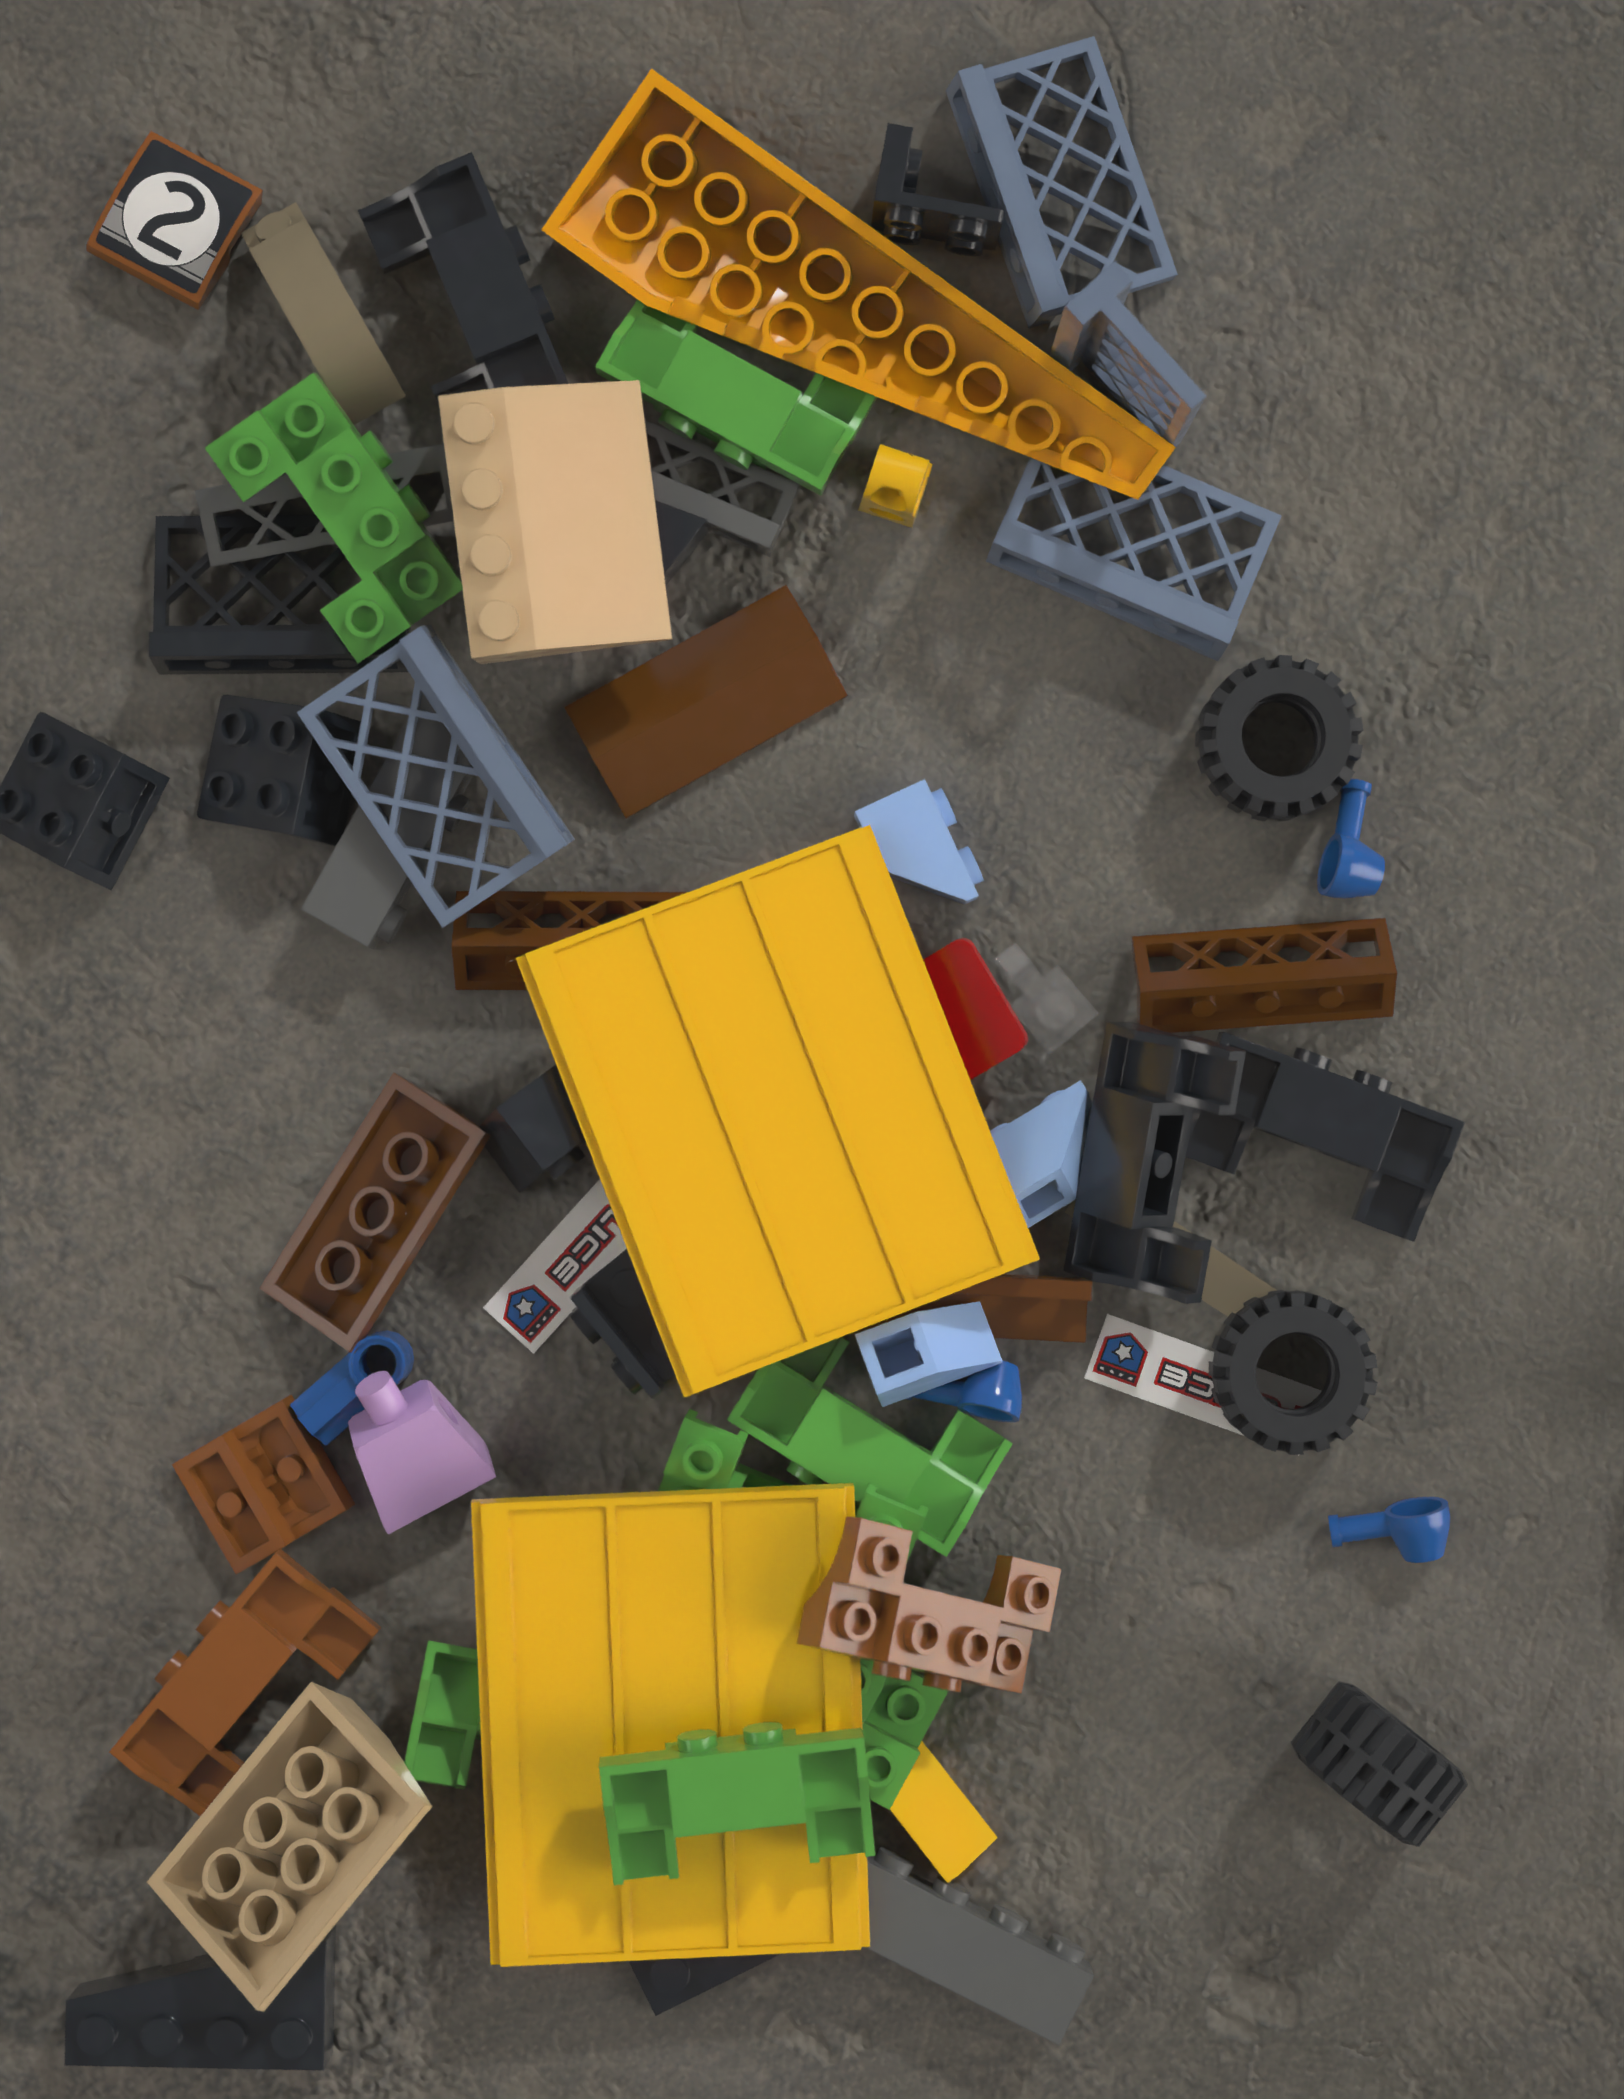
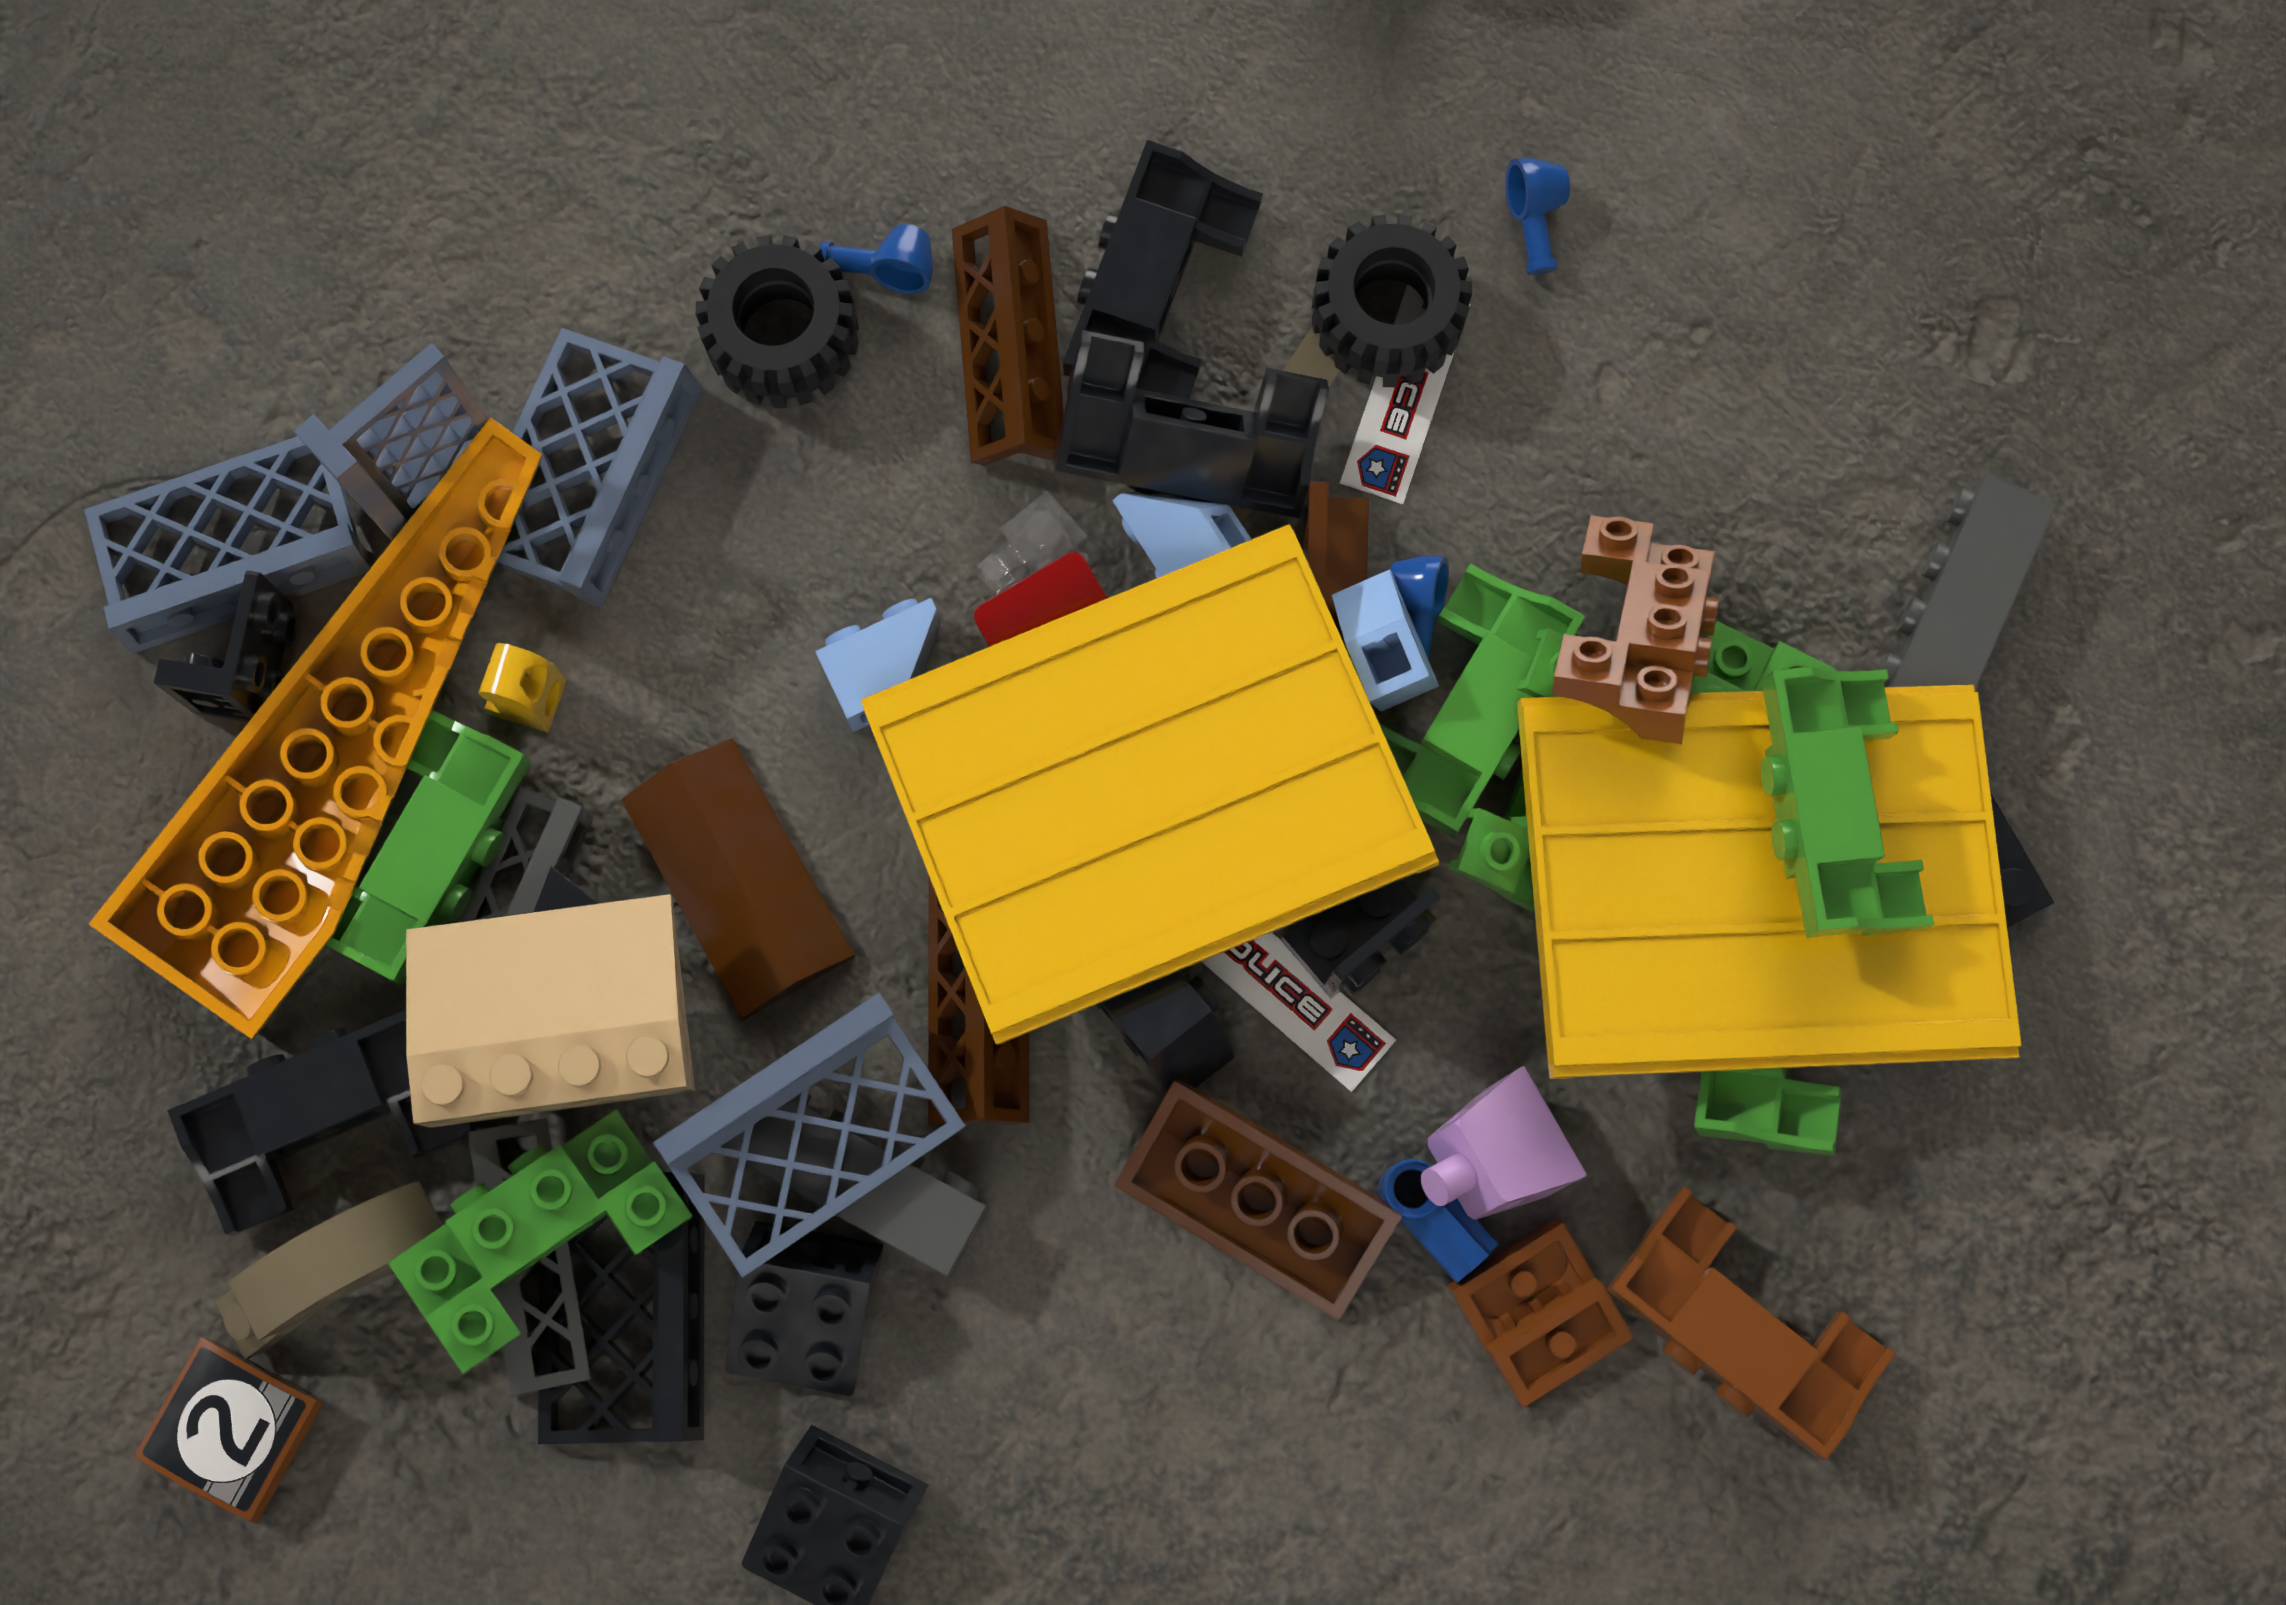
camera: 90 degrees left, 10 degrees down
black wedge [64,1925,336,2071] -> none
tan slope [147,1682,432,2012] -> none
yellow slope [890,1741,997,1883] -> none
black tyre [1291,1681,1468,1847] -> none

